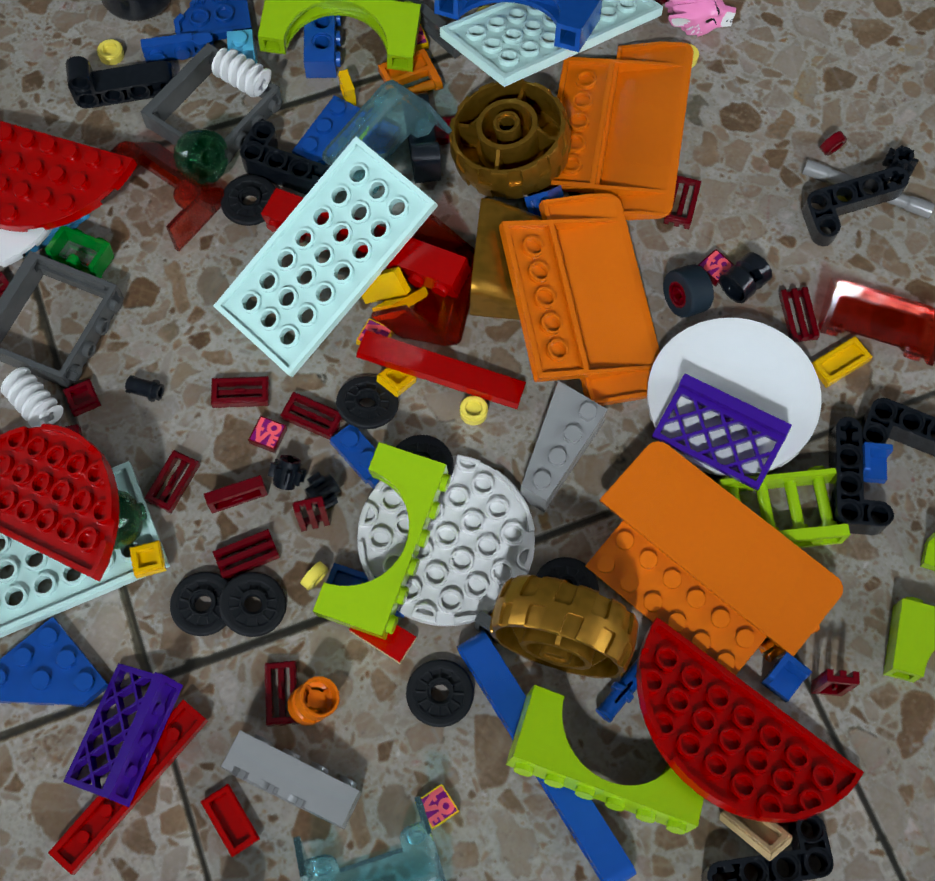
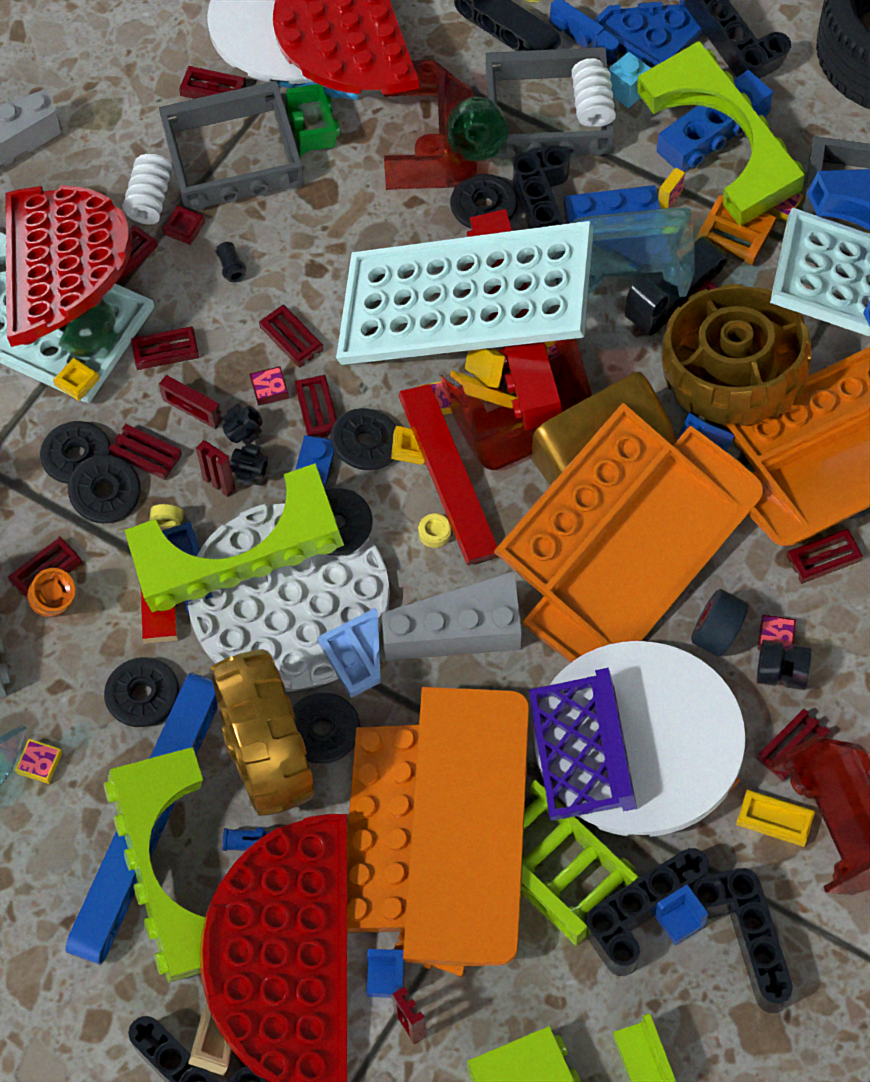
camera: 55 degrees right, 5 degrees down
none -> light blue wing [317,608,381,698]

